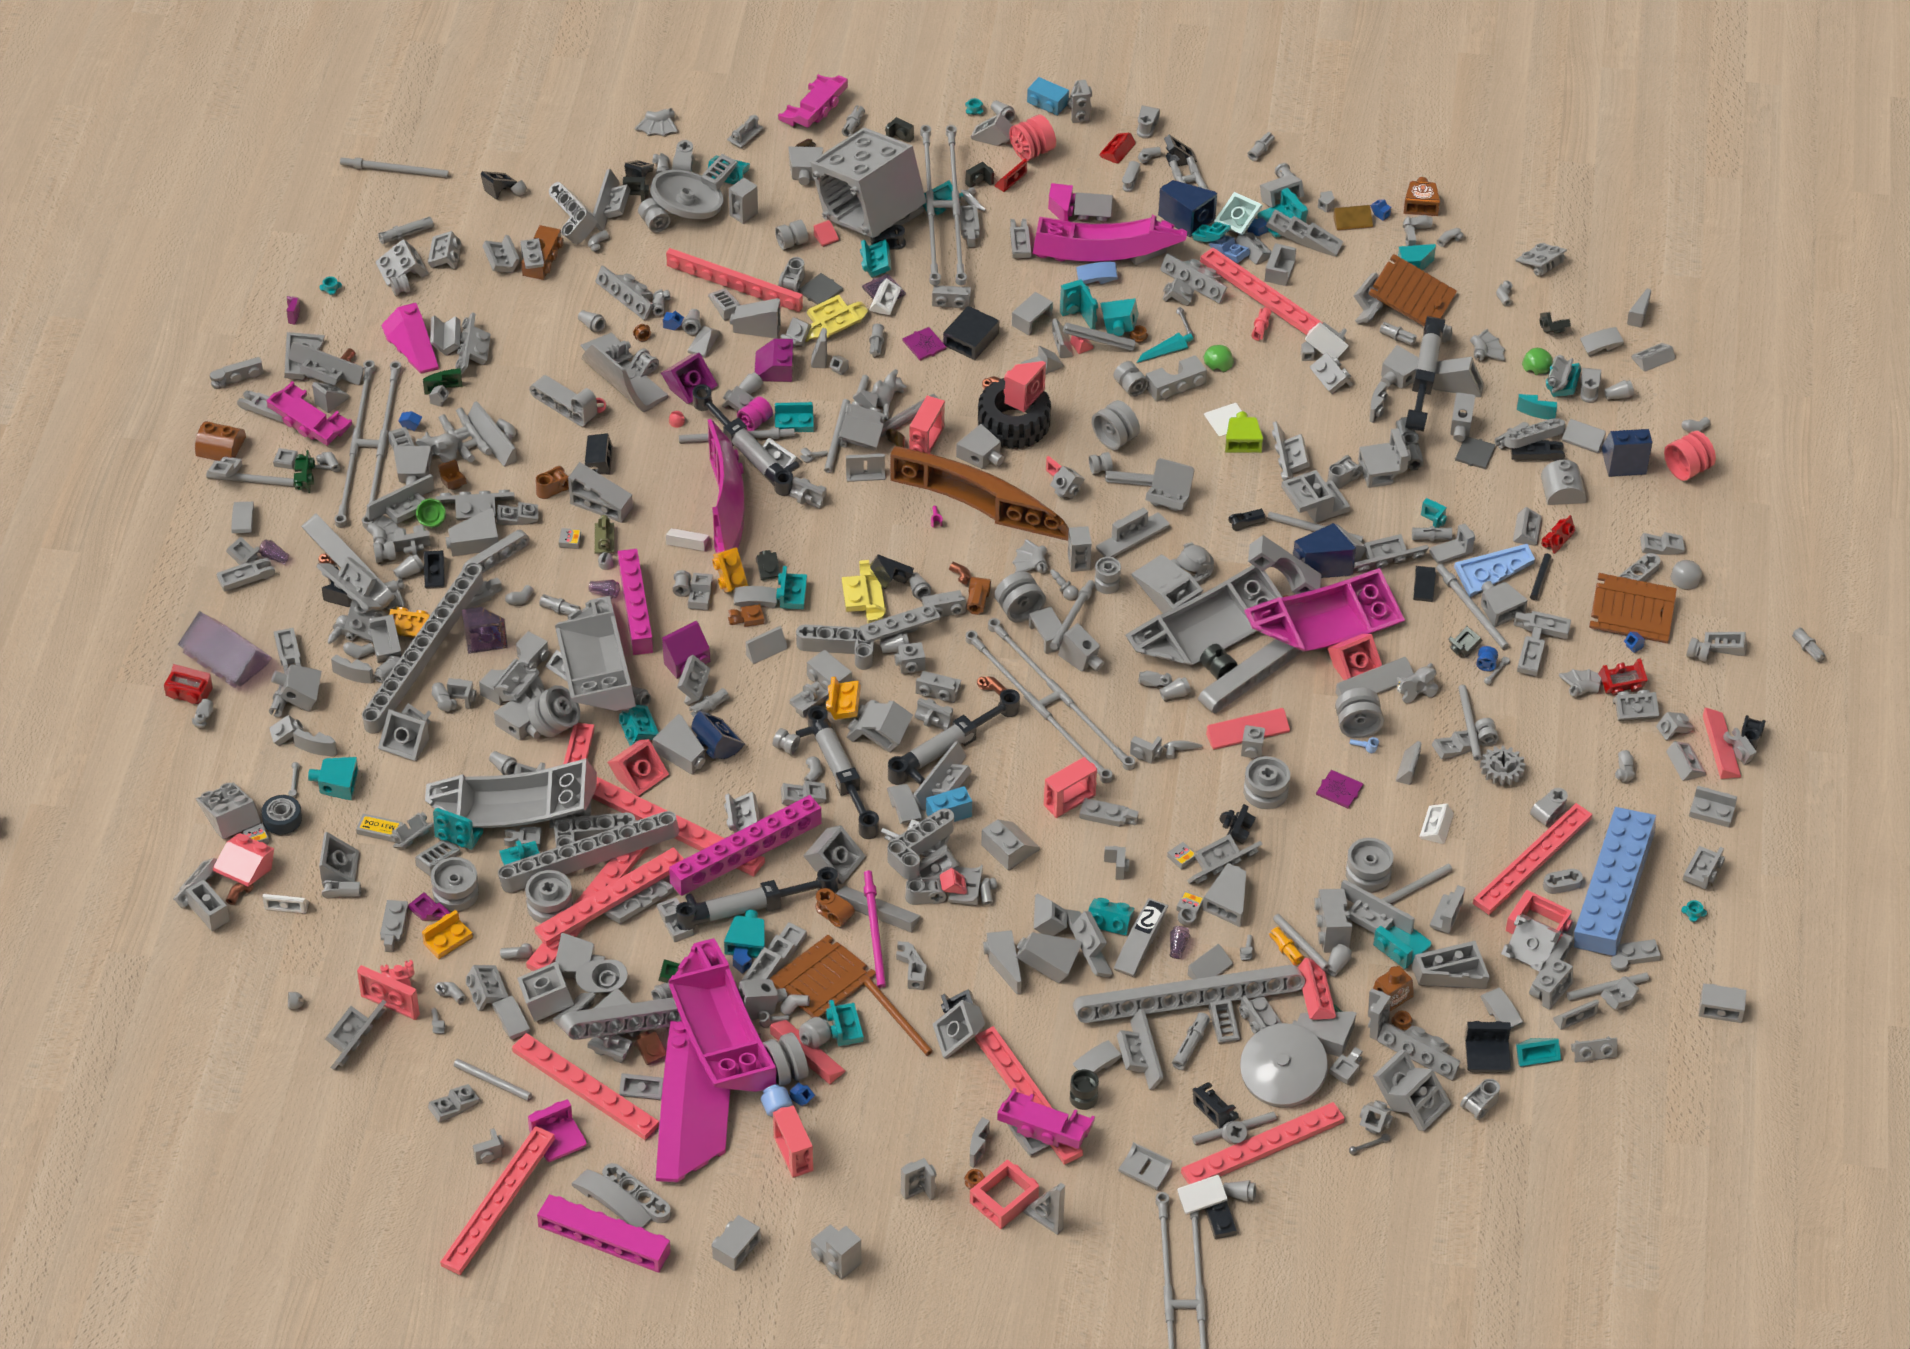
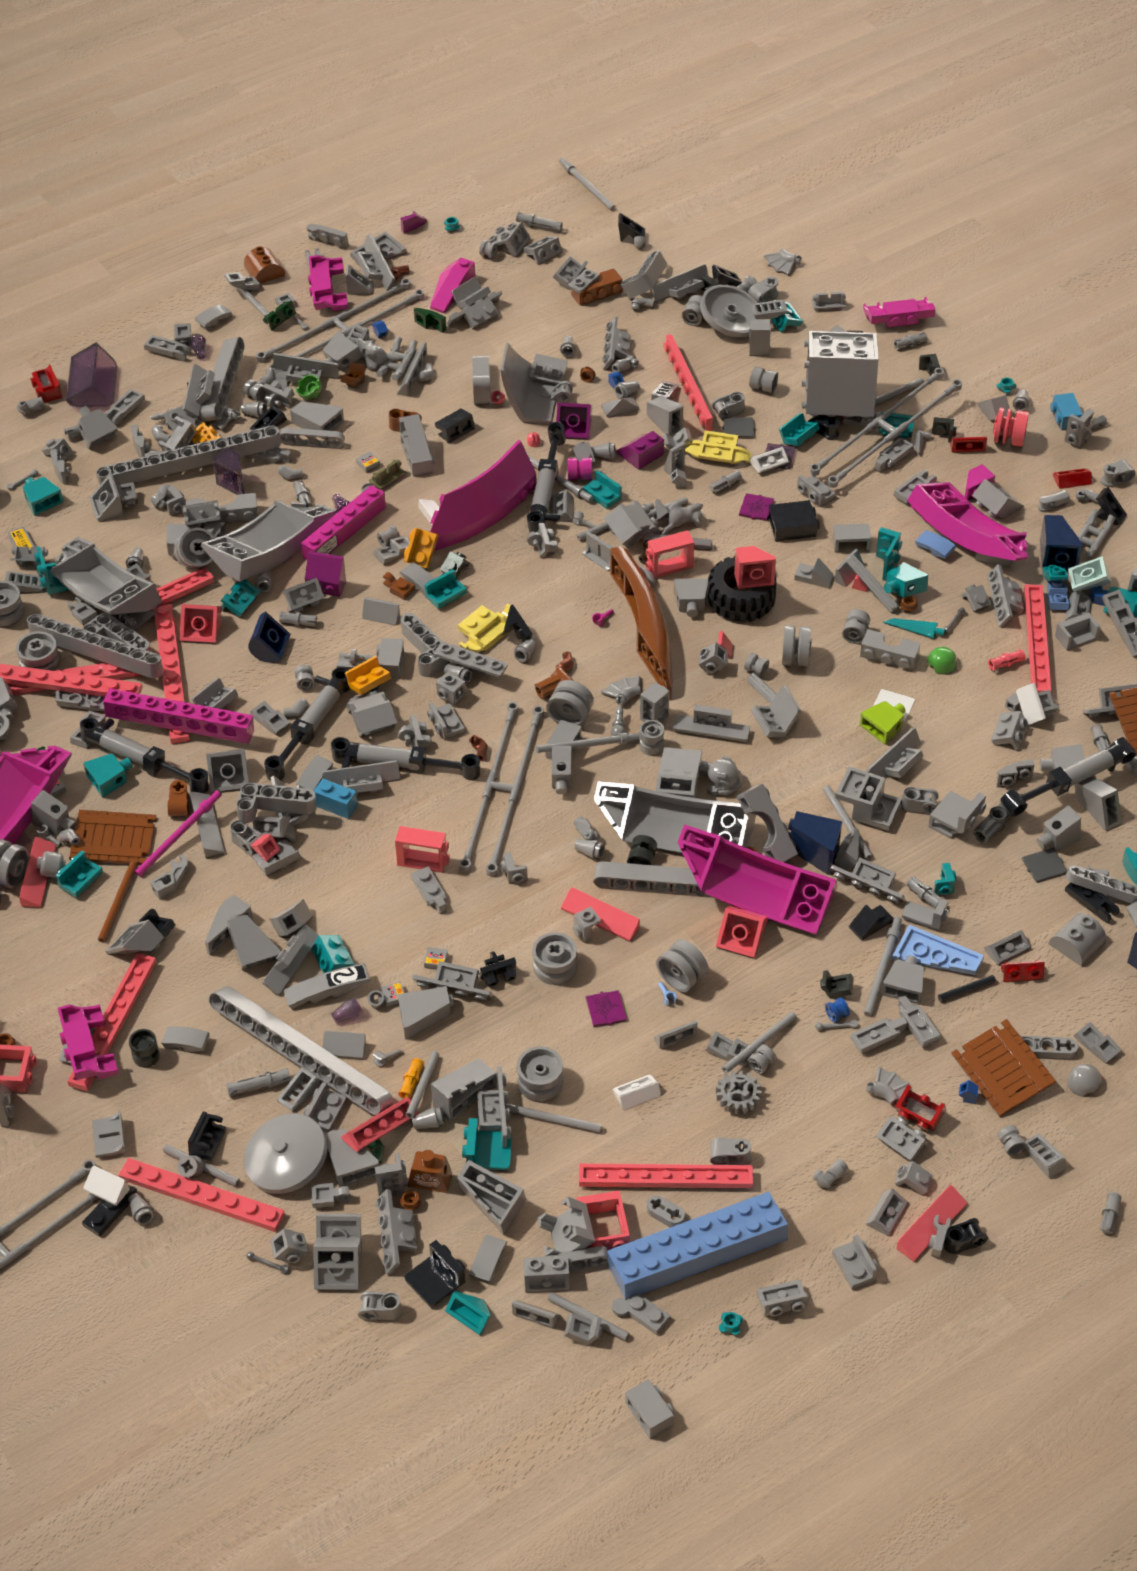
camera: 50 degrees right, 0 degrees up
light grey arm [316,452,340,471] -> none
light grey piece [429,385,450,407] -> none
light grey bracket [435,490,515,520] -> none
light grey slope [496,502,538,525] -> none
teal hips [499,840,540,865] -> none
light grey slope [653,714,705,775] -> none
blue piece [733,948,752,974] -> none
light grey slope [741,922,807,981] -> none
coral slope [814,220,839,247] -> none
light grey bracket [922,590,966,617] -> none
light grey slope [970,1117,990,1168] -> none
light grey arm [980,878,997,905] -> none
light grey slope [981,819,1040,870] -> none
light grey bracket [1104,846,1129,880] -> none
light grey bracket [1117,1009,1163,1090] -> none
light grey bar [1163,740,1202,759] -> none
black bar [1228,508,1265,531] -> none
light grey slope [1336,657,1414,697] -> none
light grey animal [1397,663,1438,703] -> none
light grey bracket [1430,885,1465,934] -> none
light grey hinge [1571,1036,1617,1062] -> none

